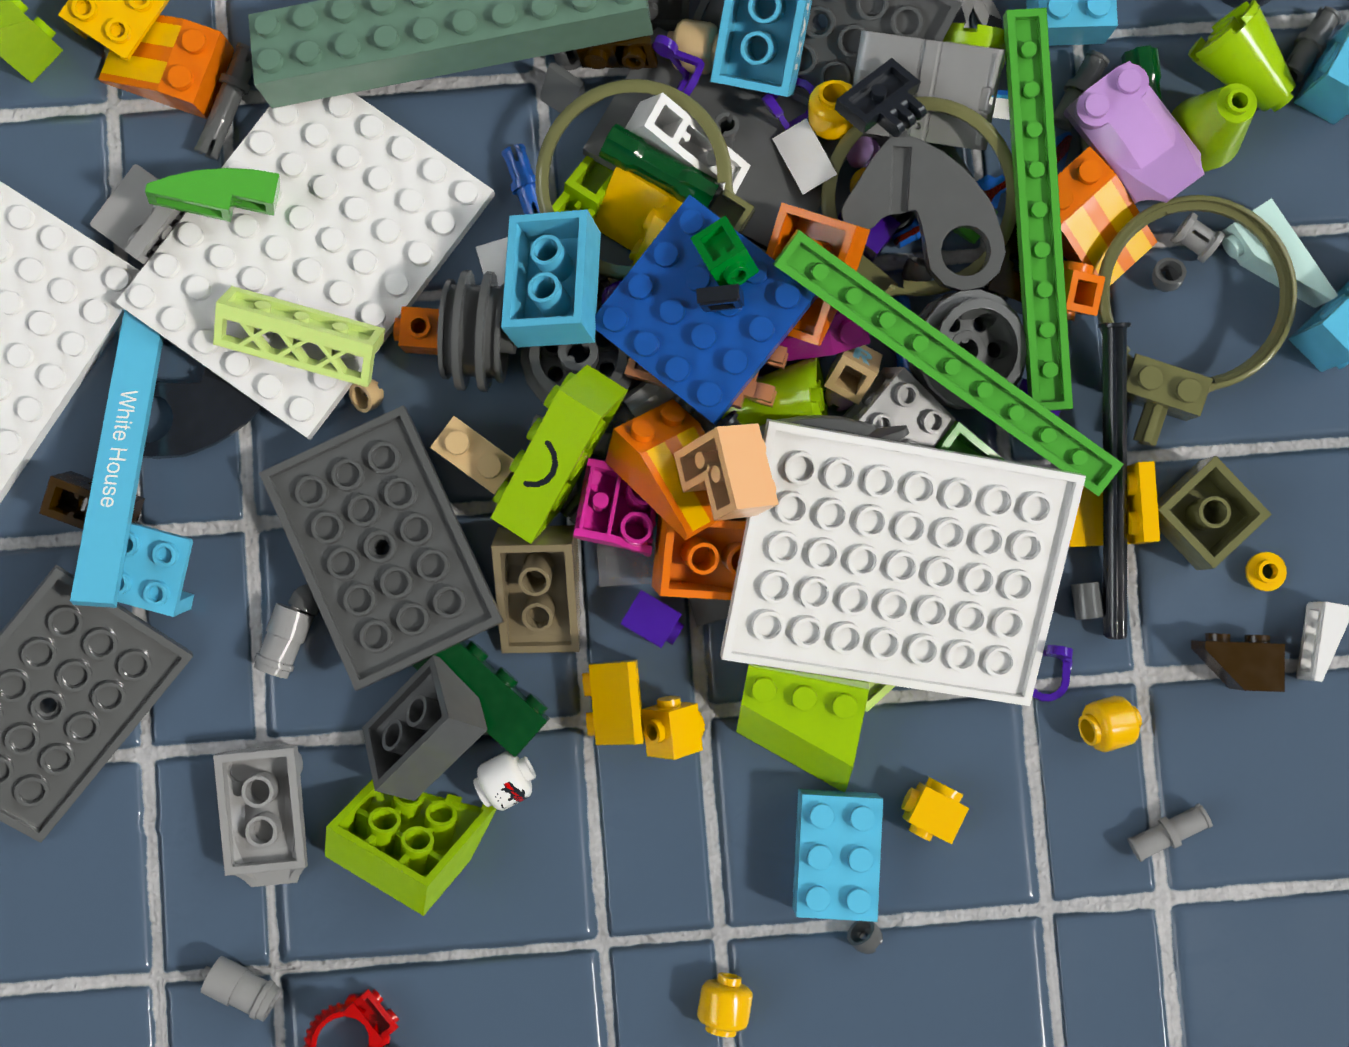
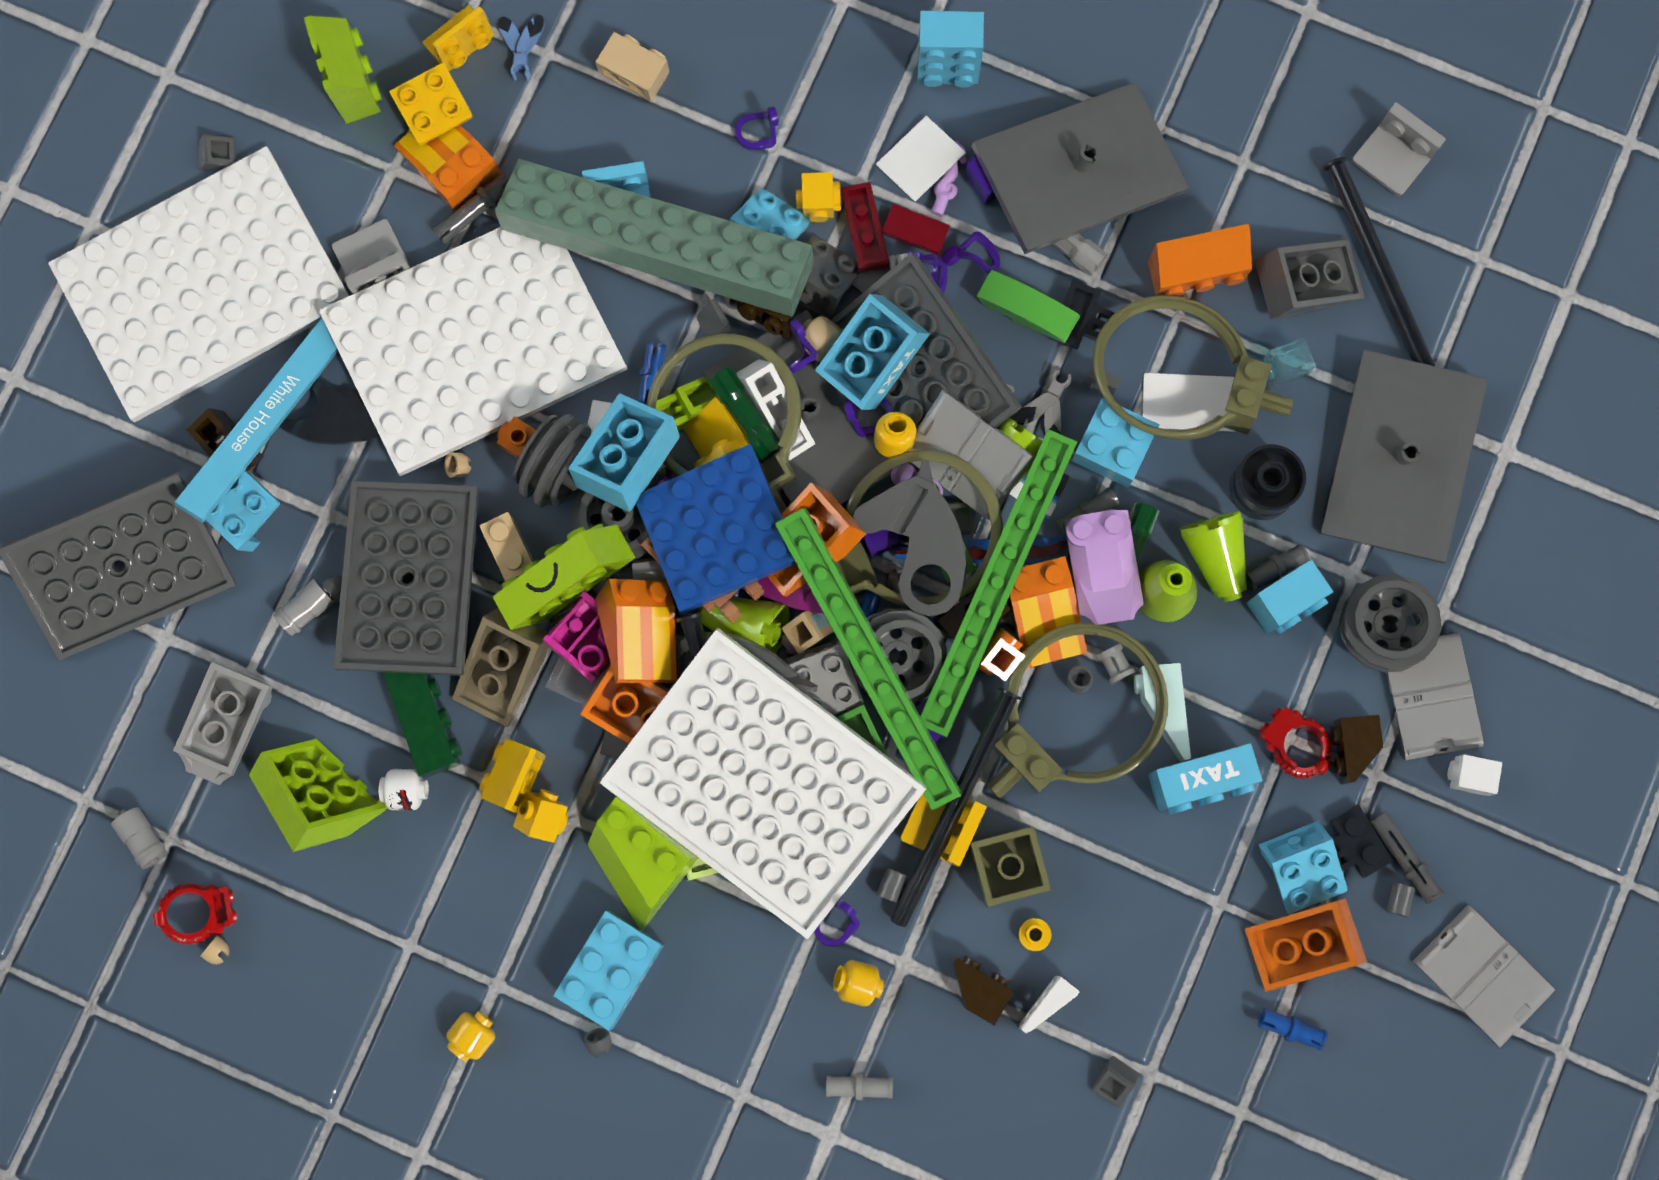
camera: 35 degrees right, 5 degrees down
bright green slope [145,168,280,222] -> none
yellowish green fence [213,286,385,387] -> none
dark grey slope [362,655,488,801] -> none
dark purple brick [620,590,684,648] -> none
light nougat brick [674,423,779,521] -> none
green bracket [690,215,759,286] -> none
black tile [696,284,745,312] -> none
white sticker [772,119,837,194] -> none
black hinge [835,58,927,137] -> none
yellow brick [901,777,969,844] -> none

